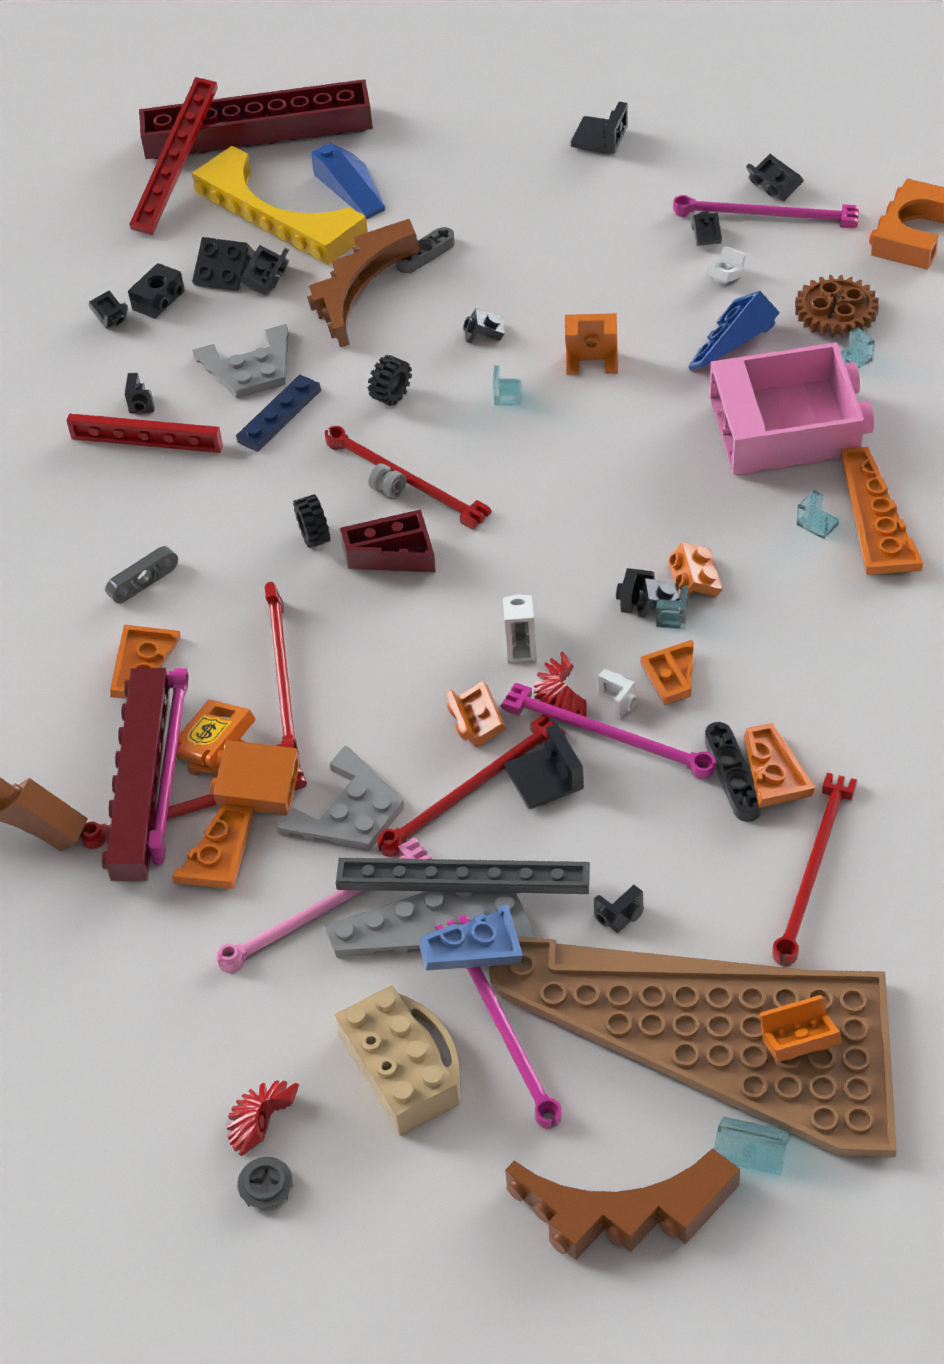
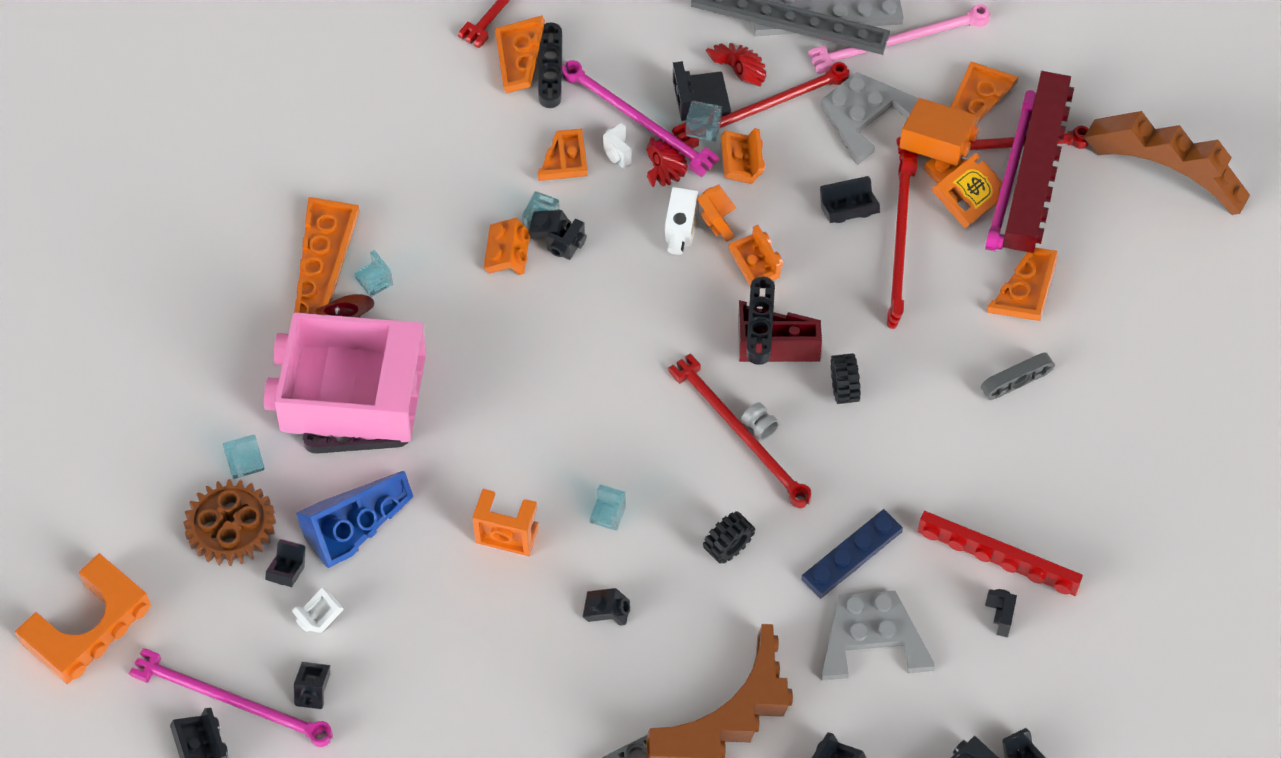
camera: 170 degrees left, 10 degrees up
none -> black bracket [265,539,306,587]
none -> dark red piece [315,294,375,318]
none -> clear light blue panel [686,101,722,142]
none -> orange bracket [697,184,736,242]
none -> red hair [705,43,767,87]
none -> orange bracket [728,225,783,288]
none -> black beam [746,276,775,365]
none -> black bracket [820,176,880,223]

